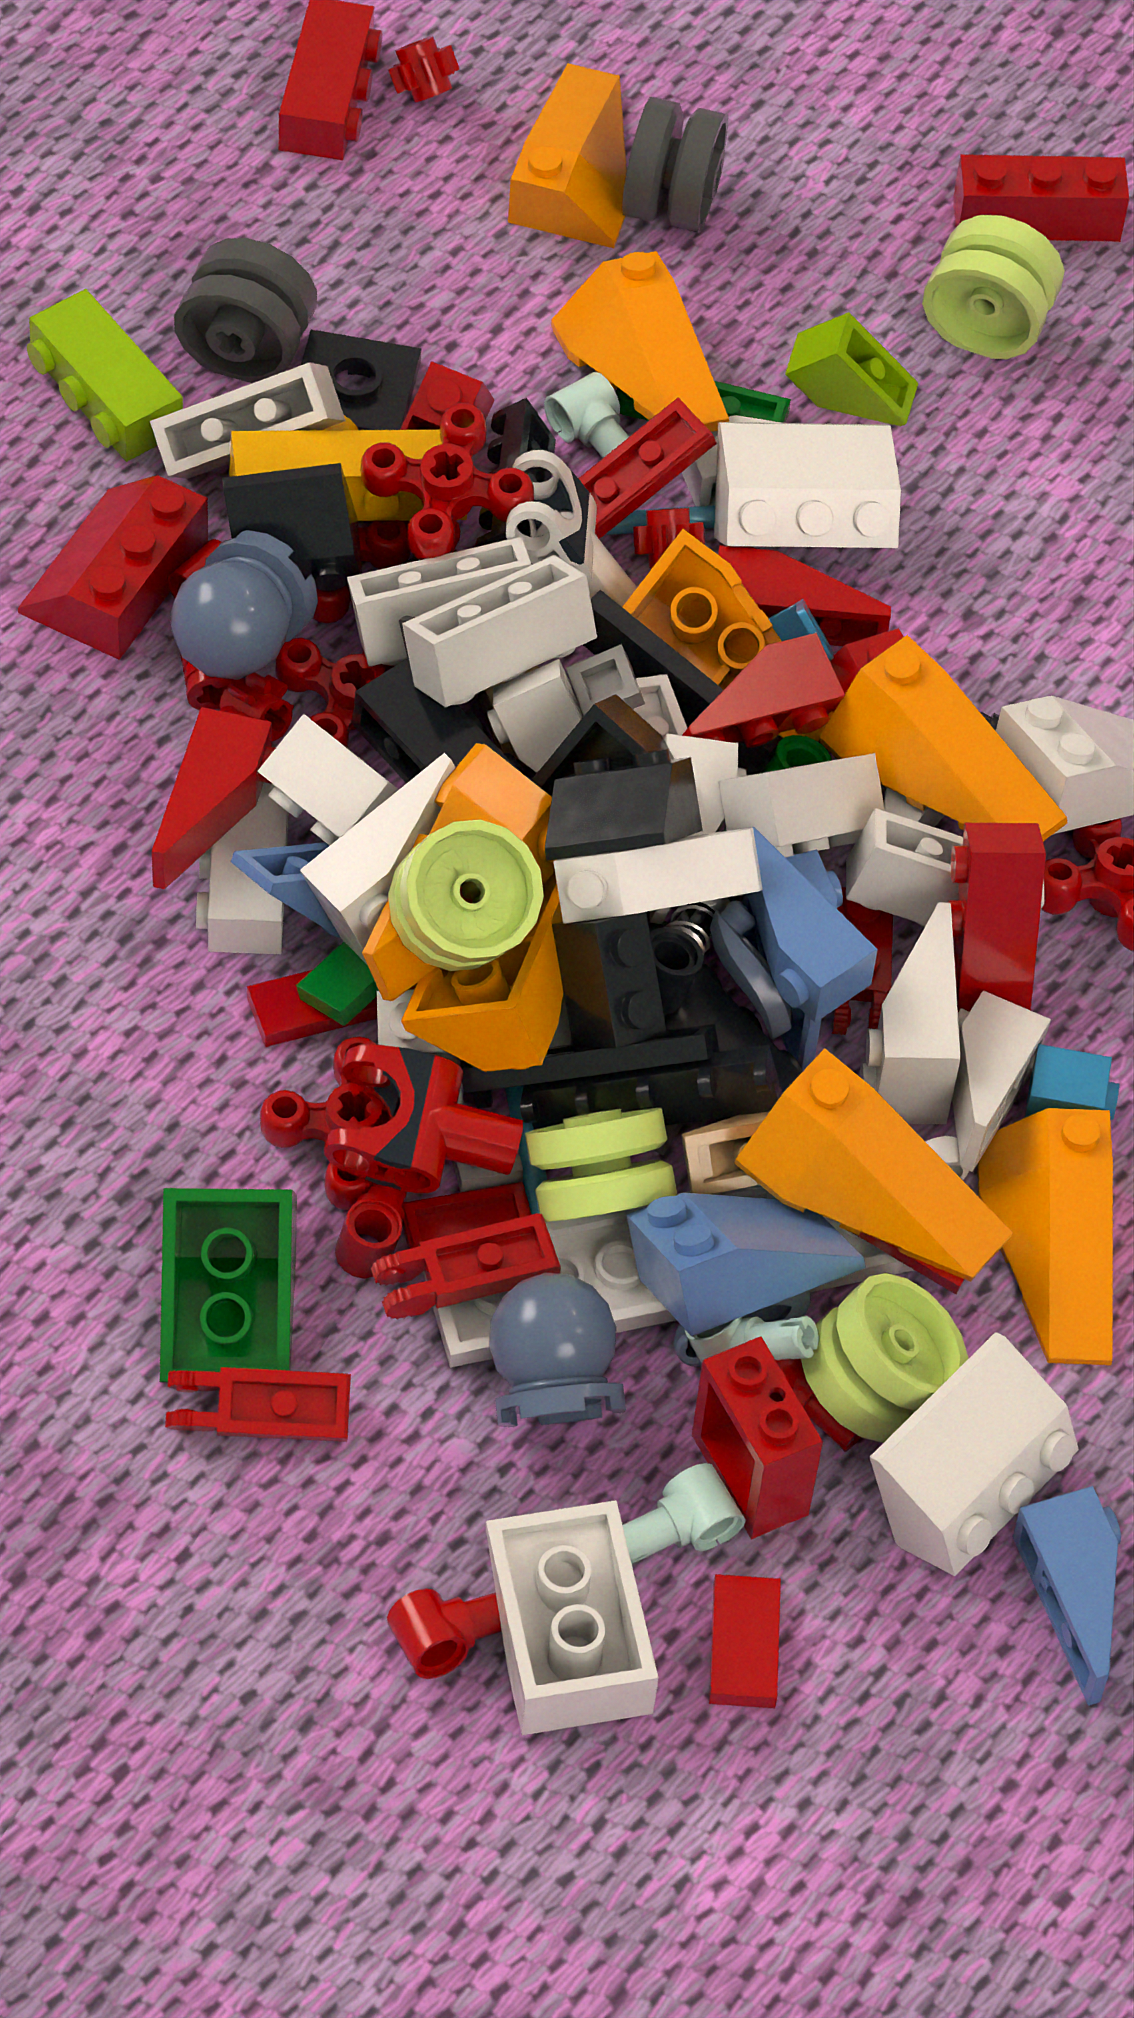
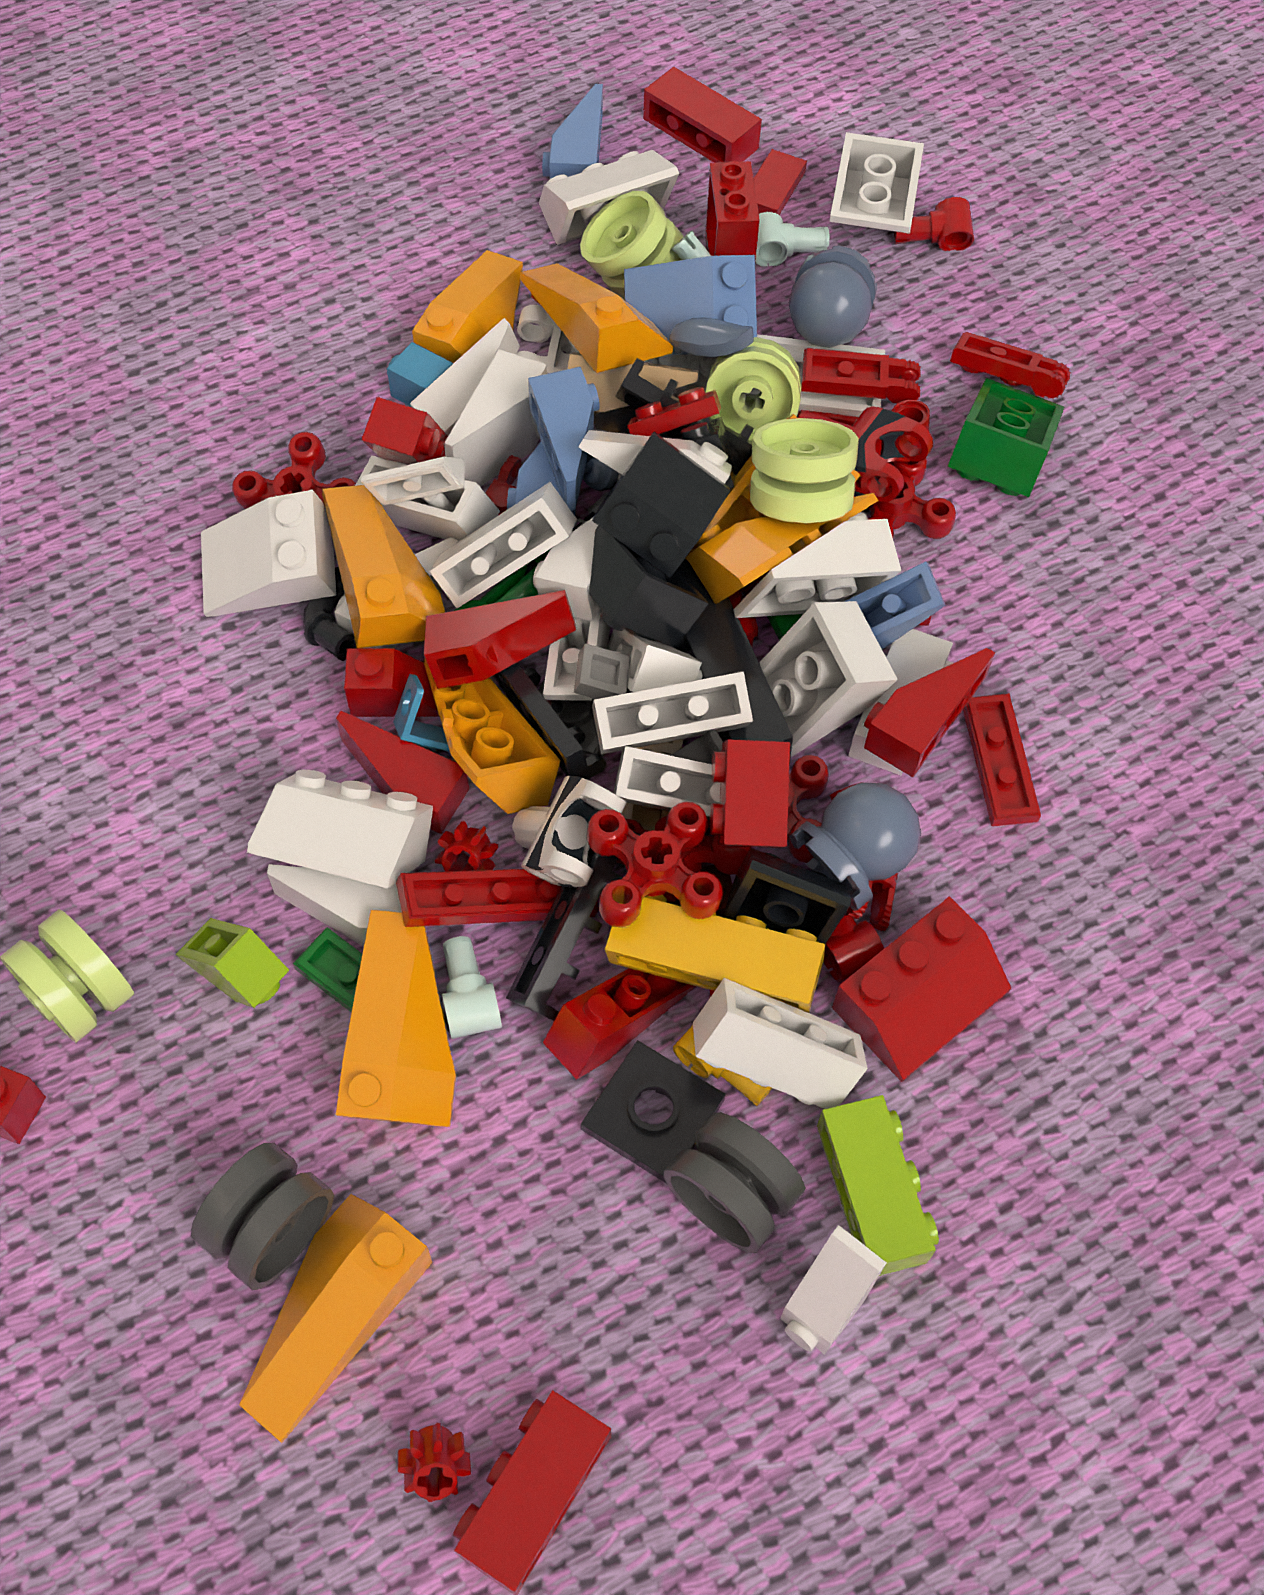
camera: 155 degrees left, 5 degrees up
none -> white slope [360,457,465,506]
none -> red plate [627,386,721,436]
none -> red brick [643,66,762,163]
none -> sand blue arm [669,317,754,357]
none -> red brick [710,739,790,848]
none -> white slope [780,1225,887,1355]
none -> red tile [963,693,1041,827]

